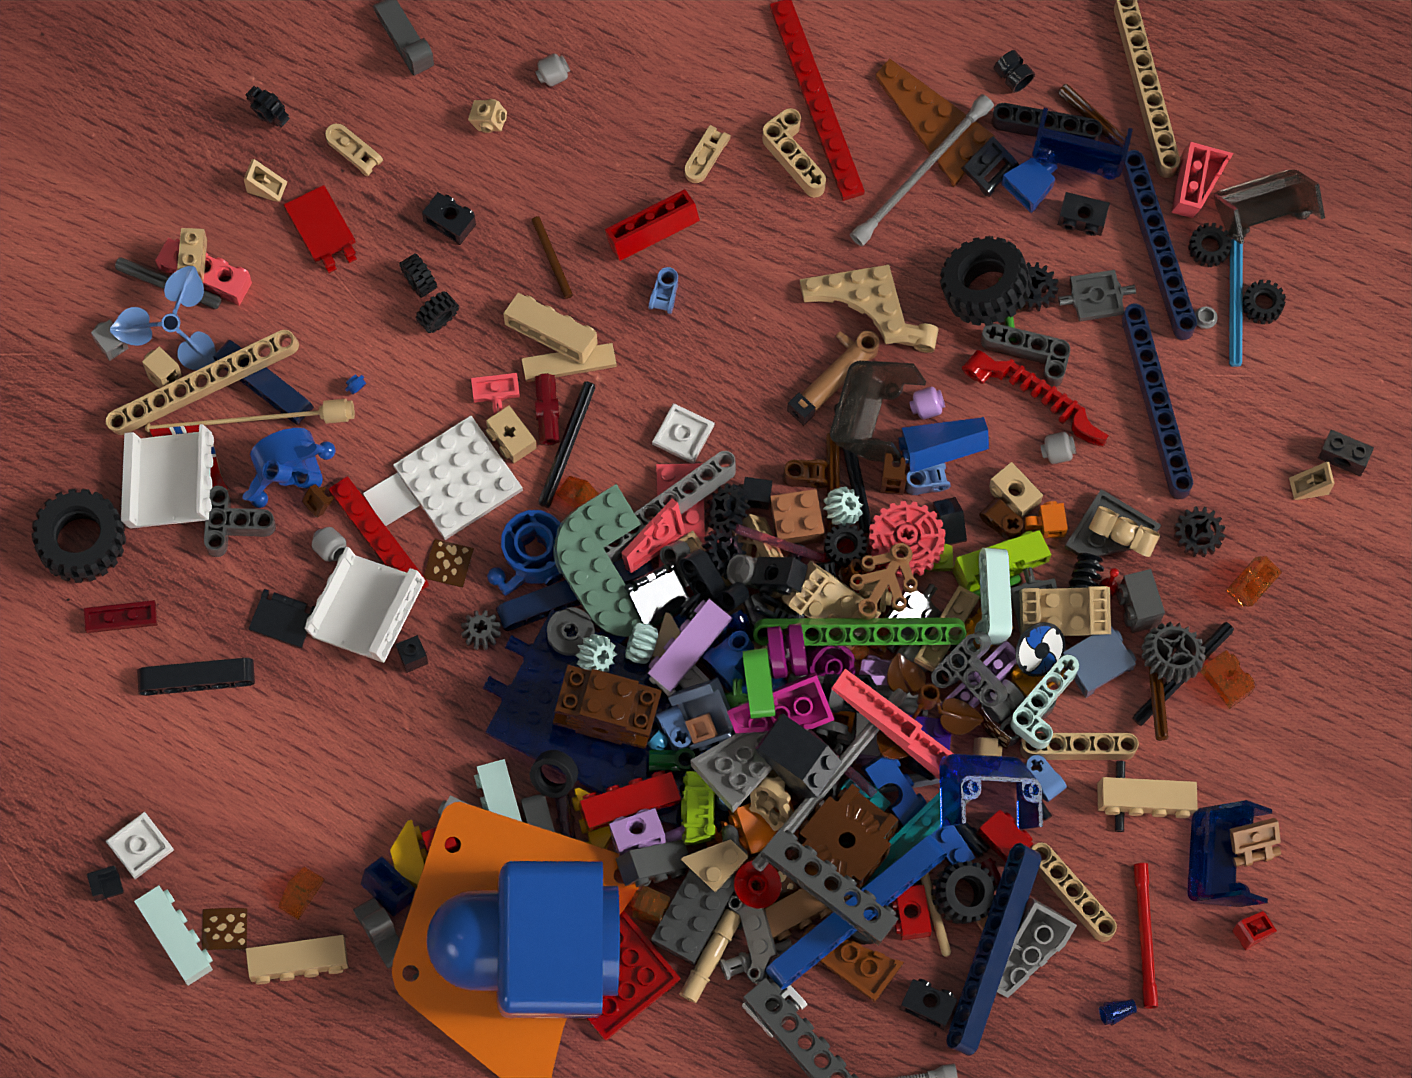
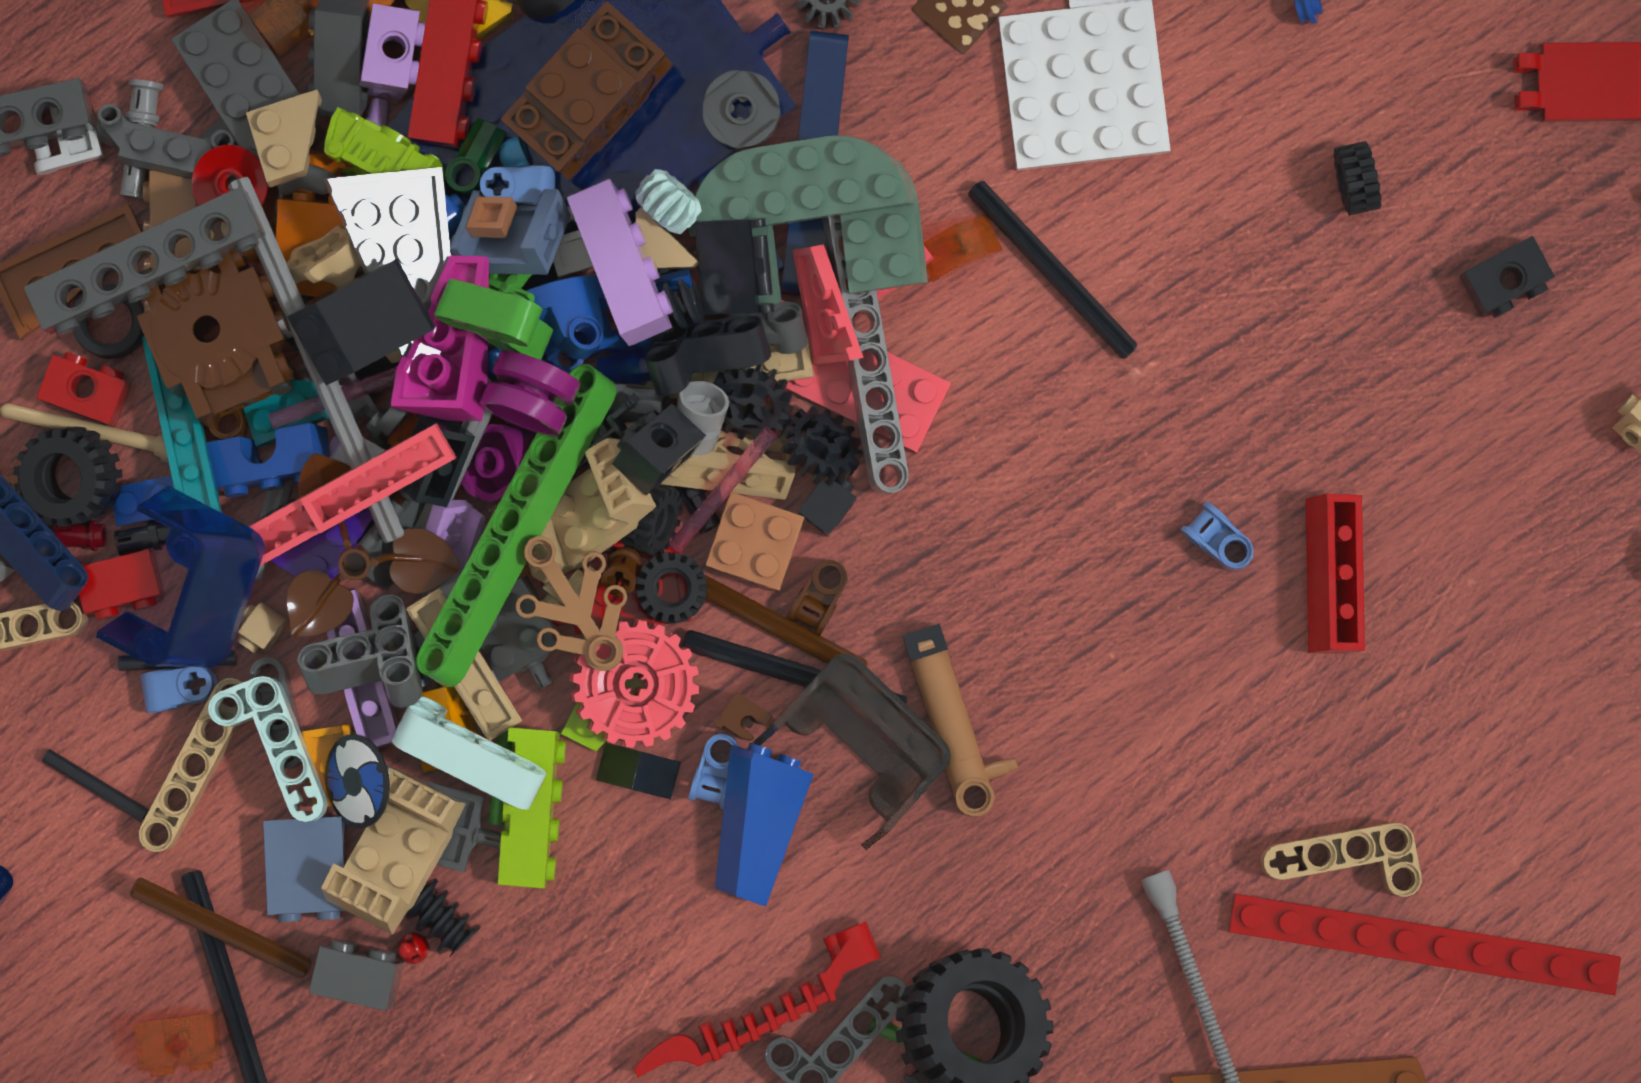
camera: 120 degrees right, 15 degrees up
black tyre [399,253,437,298] -> none
coral plate [471,373,520,415] -> none
tan brick [486,405,537,463] -> none
blue piece [487,510,563,596] -> none
tan brick [503,293,598,364] -> none
tan tile [522,343,617,382] -> none
reddish brown bar [532,216,573,299] -> none
dark red piece [535,373,560,446] -> none
light aqua gear [575,634,617,672] -> none
white plate [652,403,715,464] -> none
tan piece [679,909,741,1003] -> none
tan plate [684,125,731,183] -> none
blue beam [765,835,948,990] -> none
tan plate [800,265,908,344] -> none
light aqua gear [823,487,863,526] -> none
tan piece [897,323,939,353] -> none
lavender head [910,386,945,420] -> none
reddish brown piece [979,497,1023,540] -> none
reddish brown sticker [979,707,1011,749] -> none
light grey wheel [980,679,1025,724] -> none
tan brick [989,462,1043,519] -> none
orange brick [1024,501,1068,539] -> none
light grey head [1041,432,1076,464] -> none
dark grey plate [1064,489,1161,557] -> none
tan piece [1089,506,1160,557] -> none
tan brick [1097,777,1198,818] -> none
dark grey gear [1141,621,1206,684] -> none

